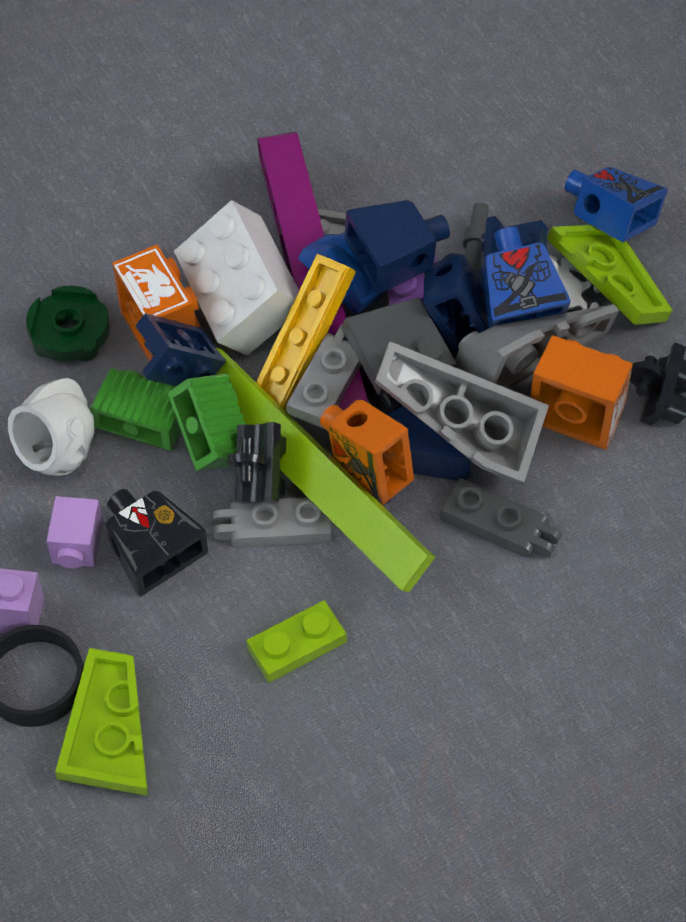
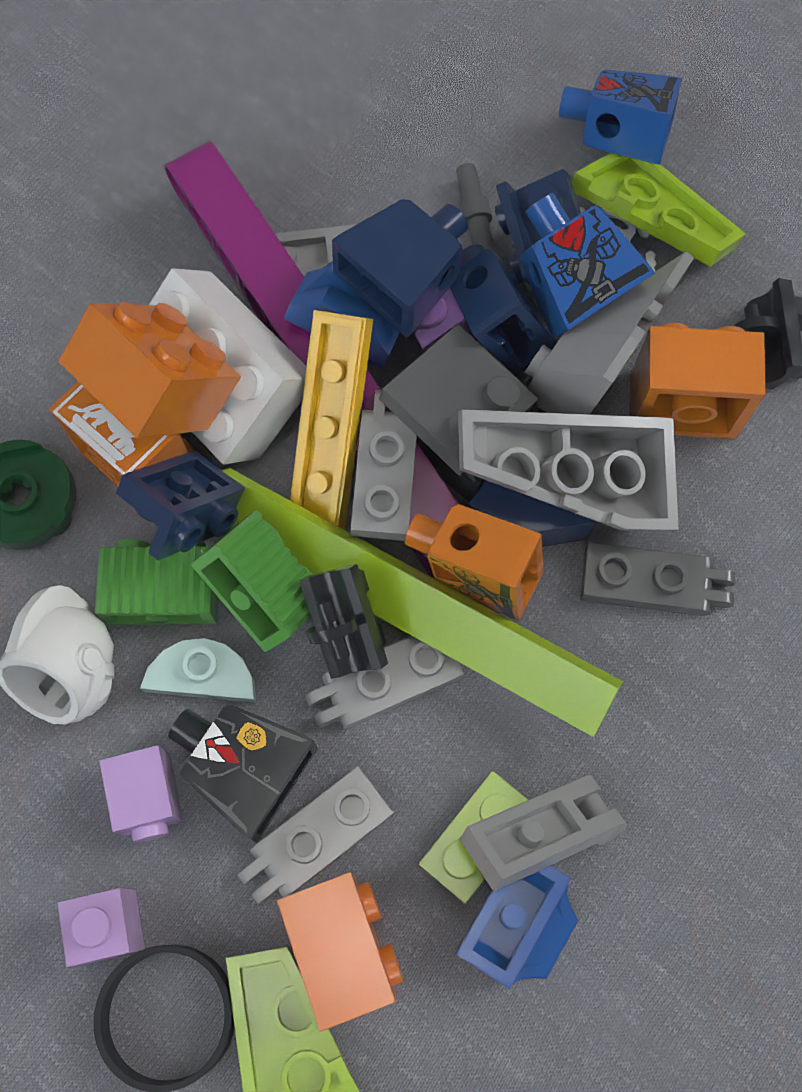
camera: 20 degrees left, 15 degrees up
none -> orange brick [58,302,241,438]
none -> light aqua plate [140,638,256,703]
none -> light grey hinge [237,766,394,905]
none -> orange brick [277,872,404,1032]
none -> blue slope [455,865,579,989]
none -> light grey plate [460,775,627,892]

